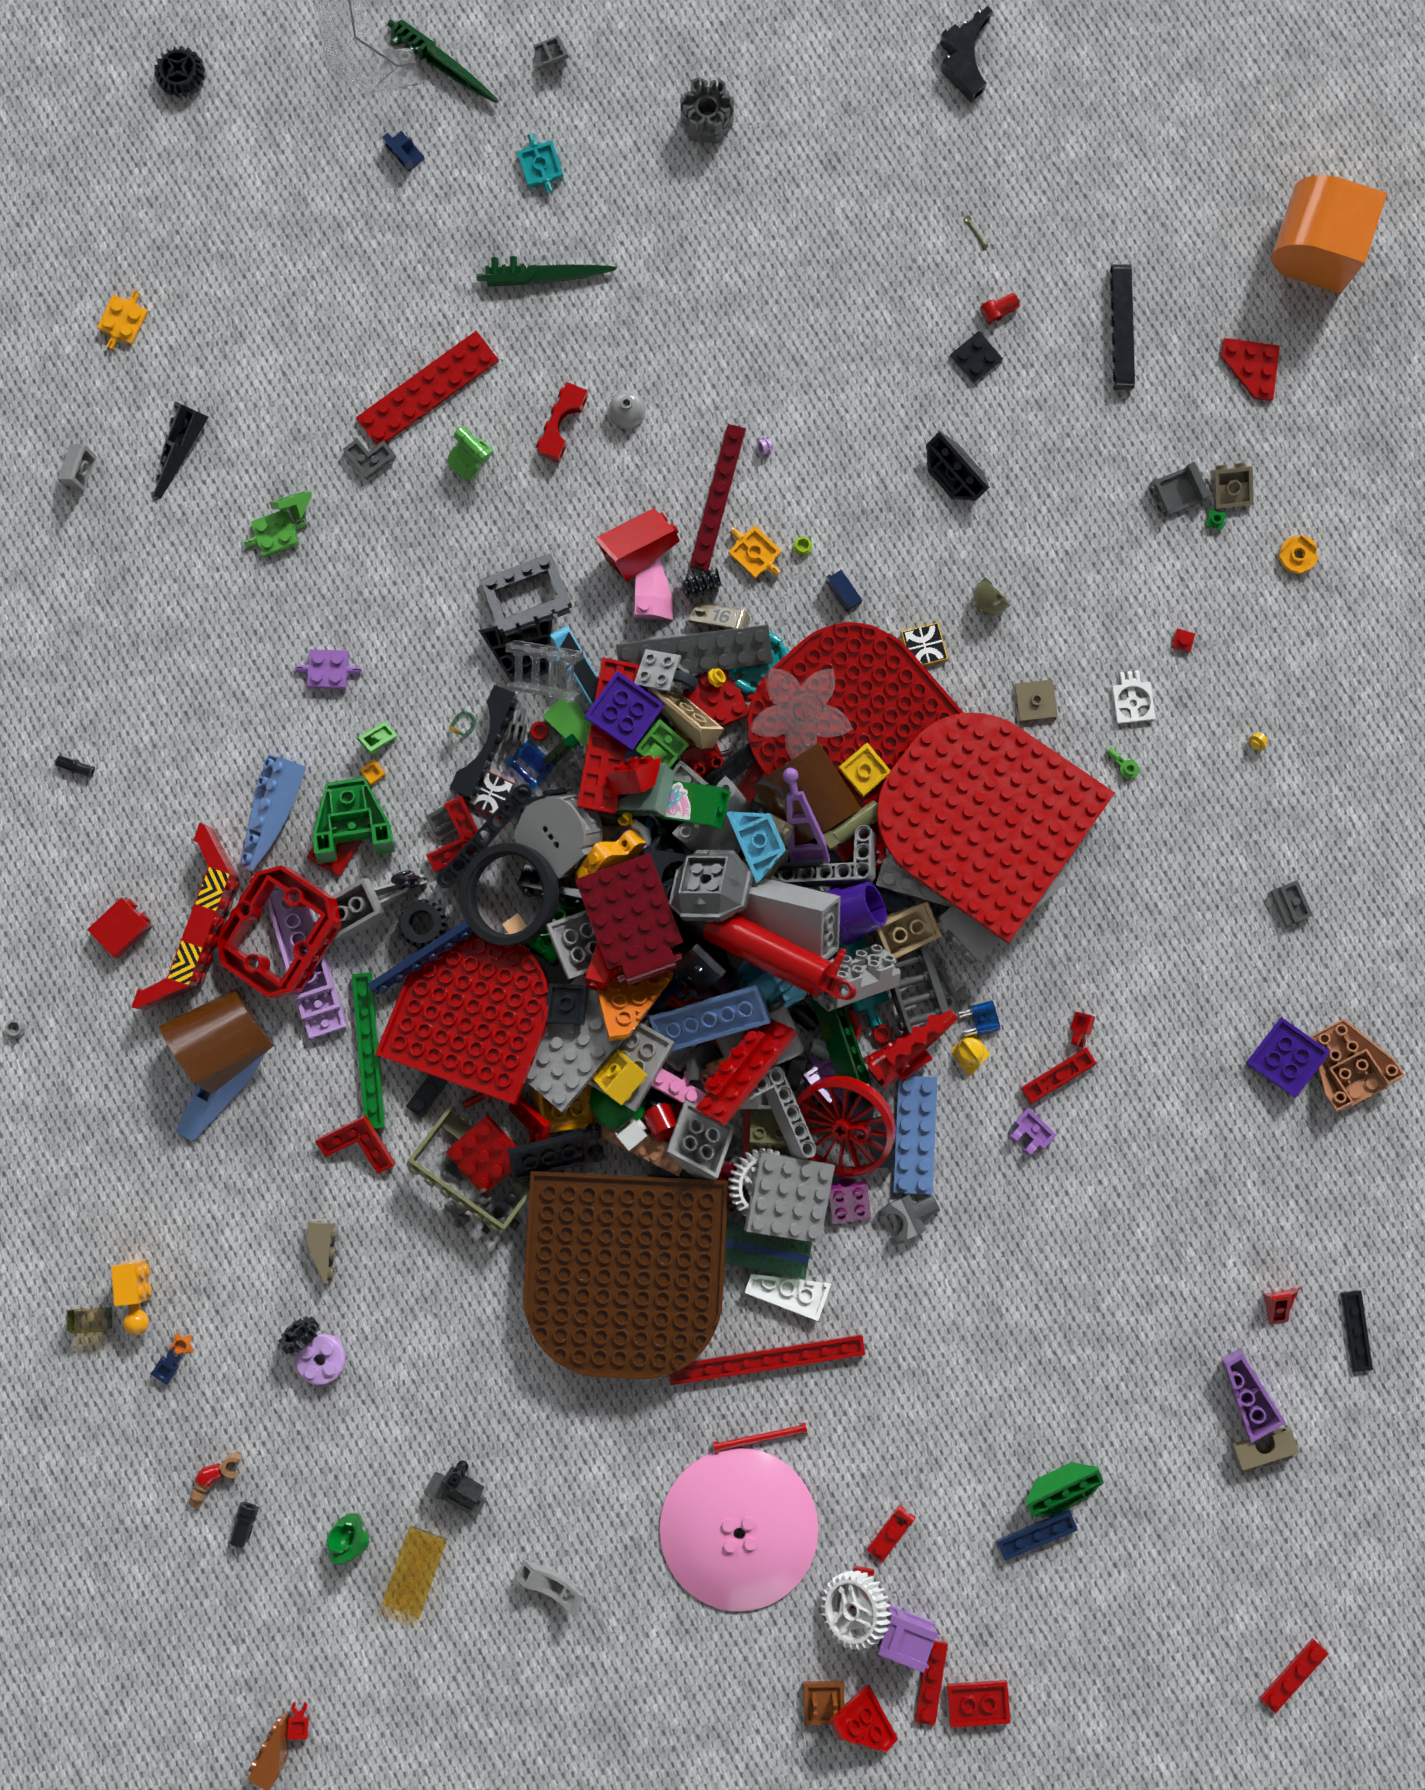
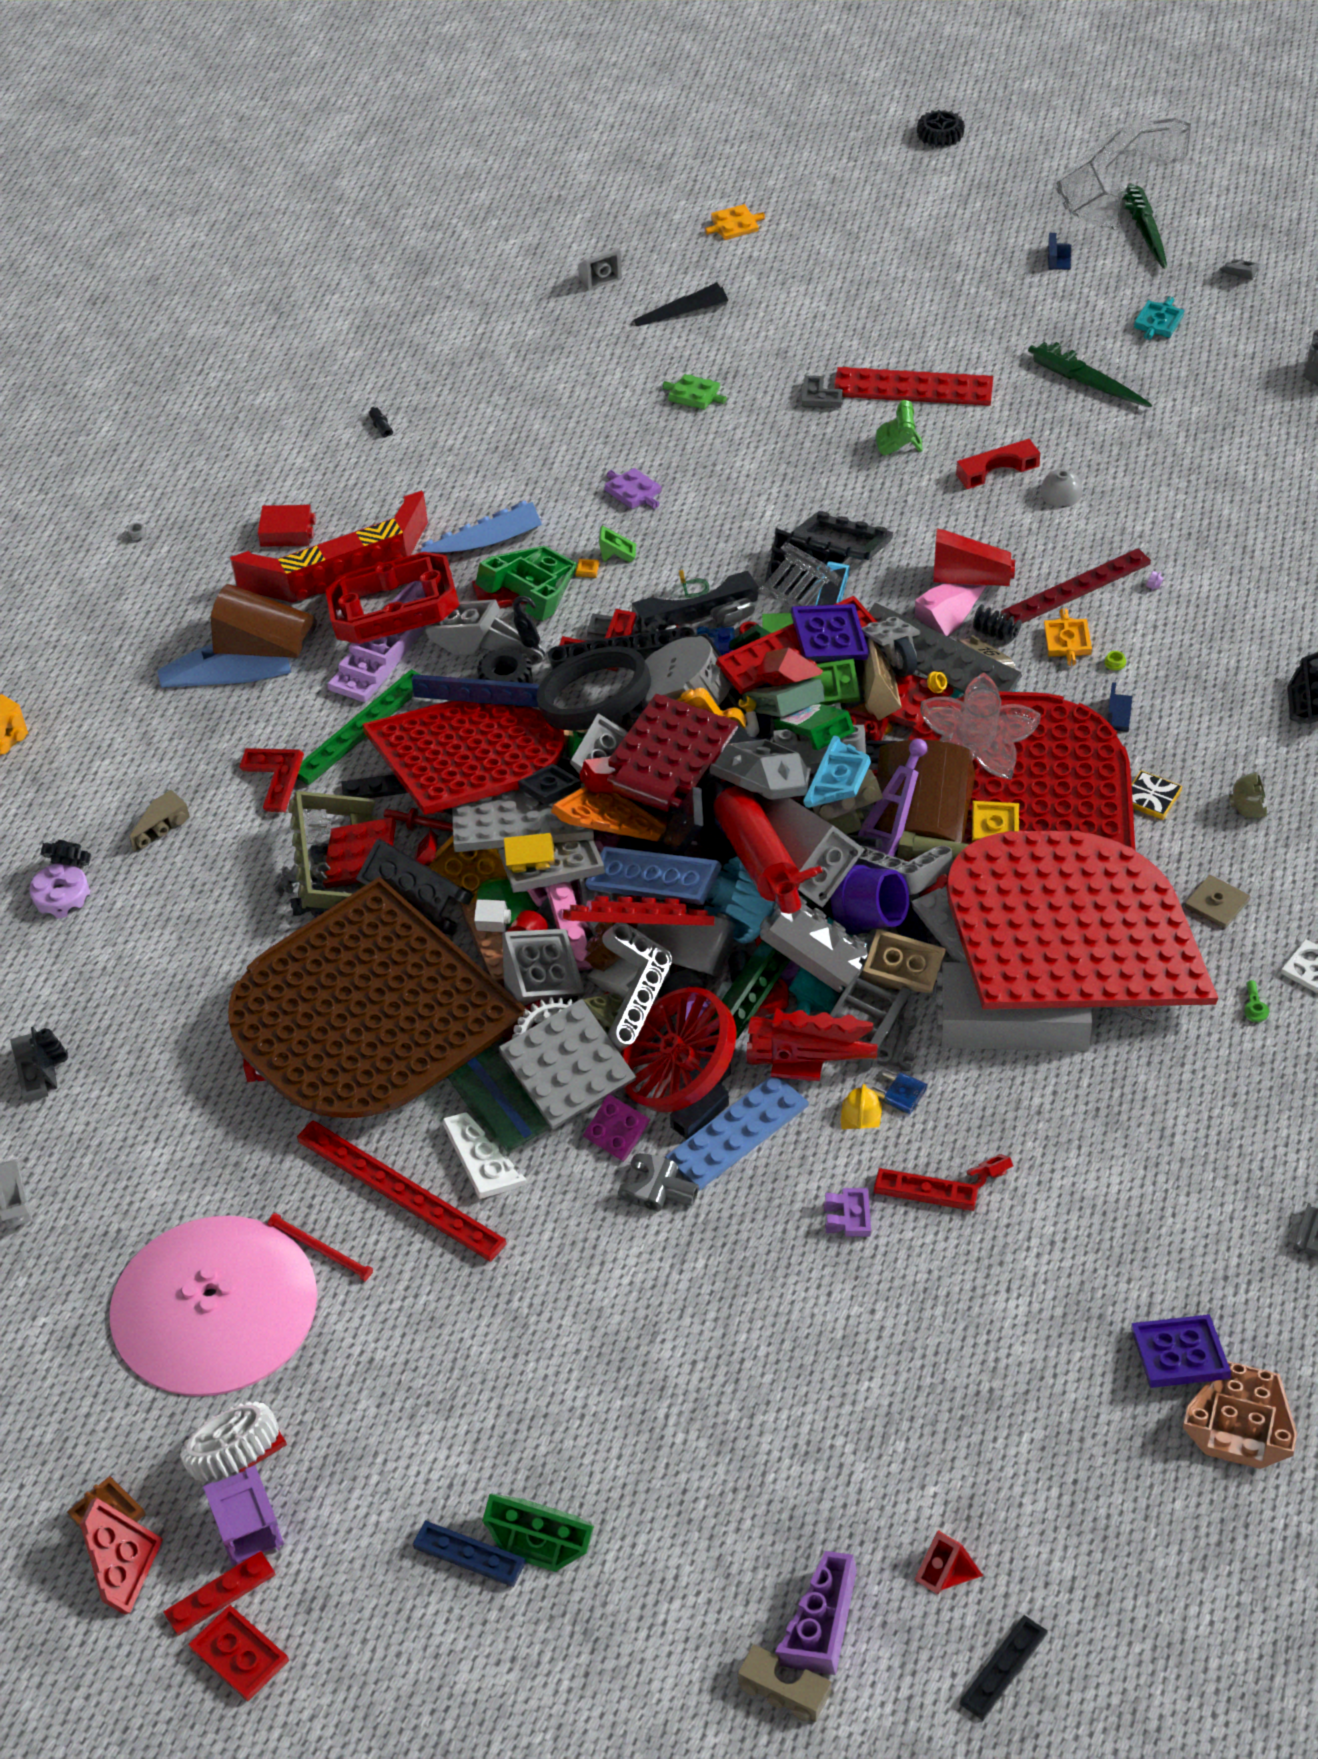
camera: 50 degrees right, 35 degrees down
bright green slope [269,491,312,519] -> none
red plate [866,1504,916,1563] -> none

